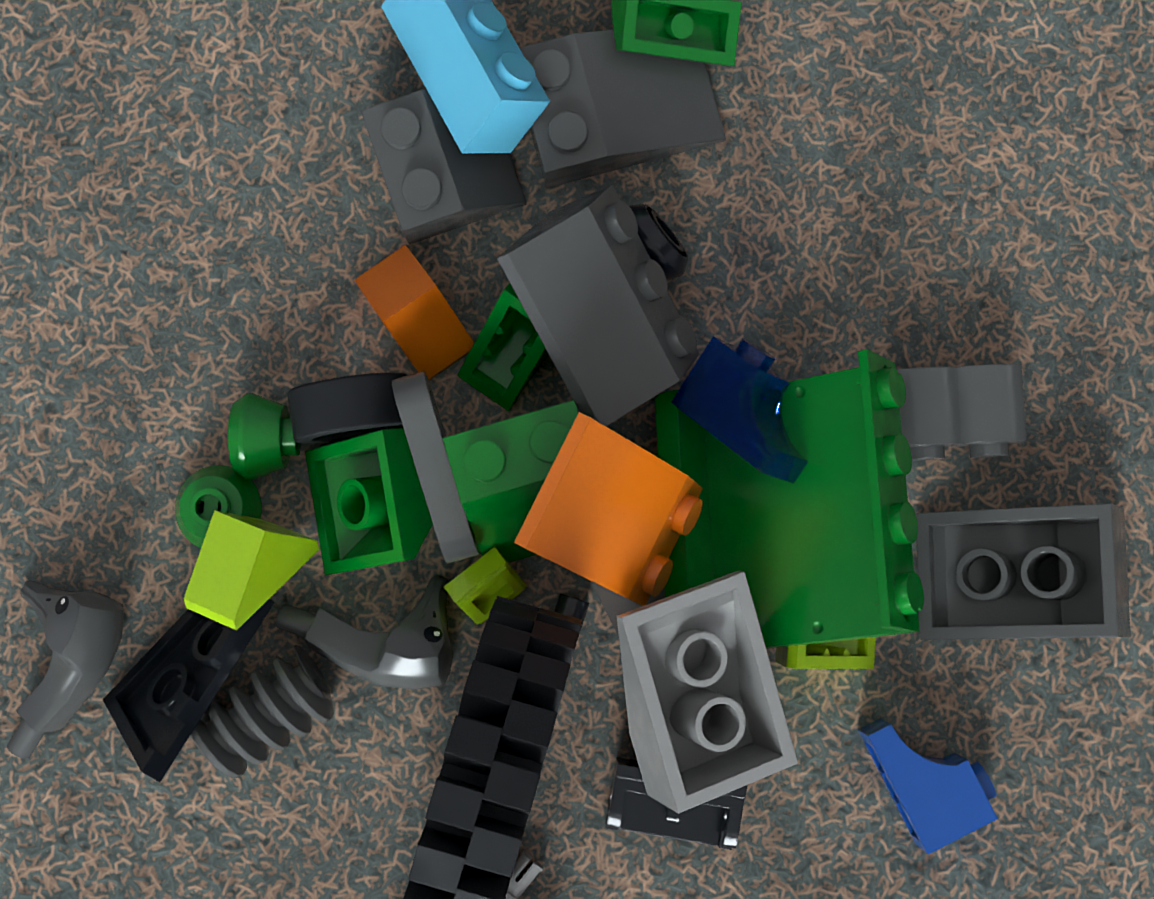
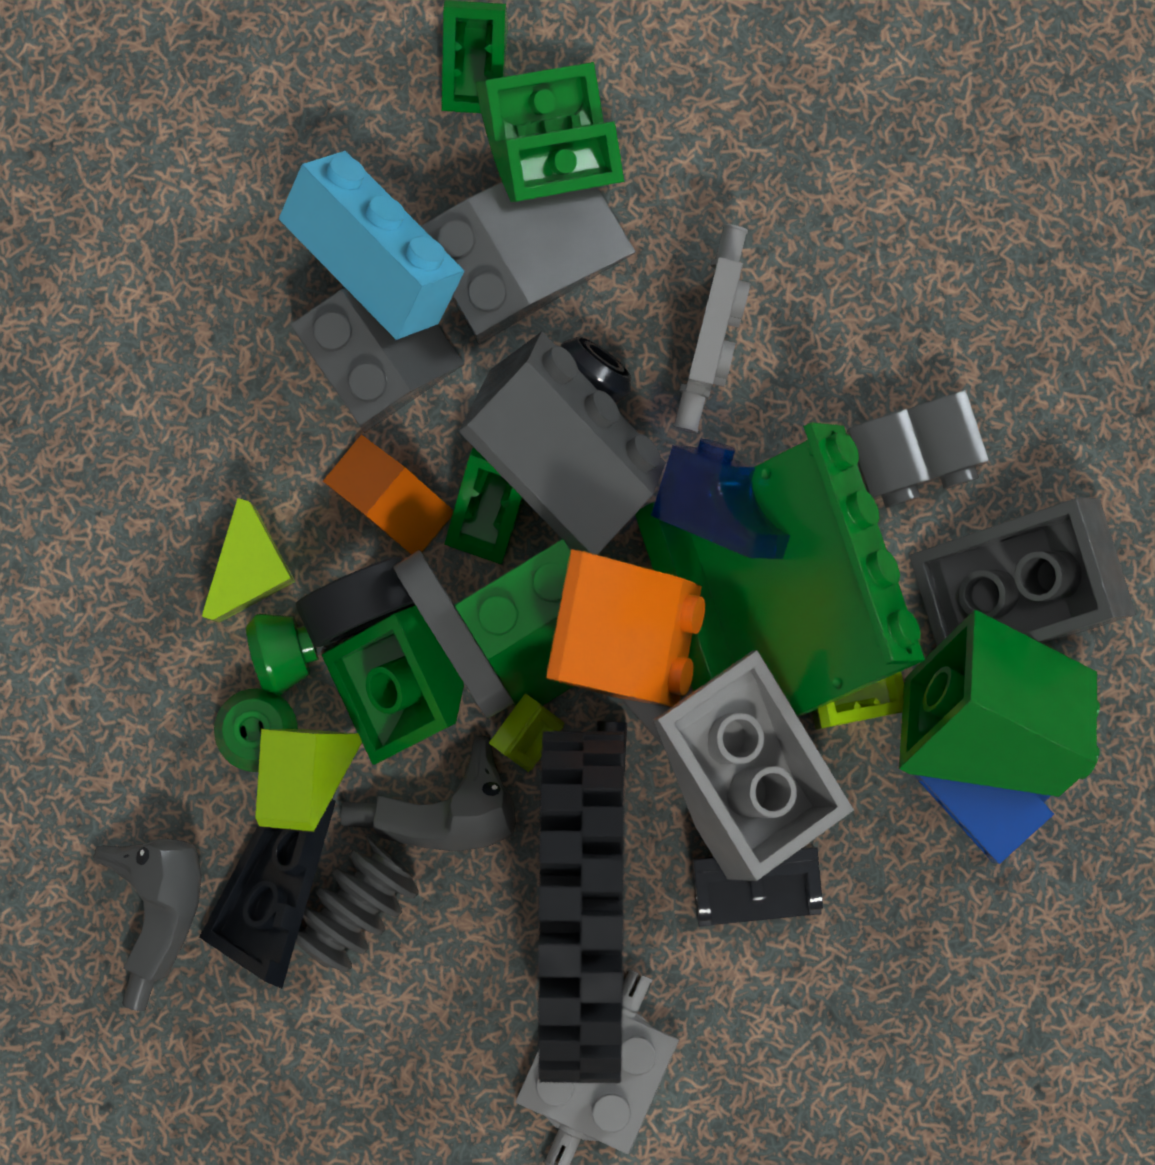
camera: 10 degrees left, 0 degrees up
none -> lime slope [201,498,295,623]
none -> light grey plate [673,224,751,433]
none -> green slope [899,609,1100,797]

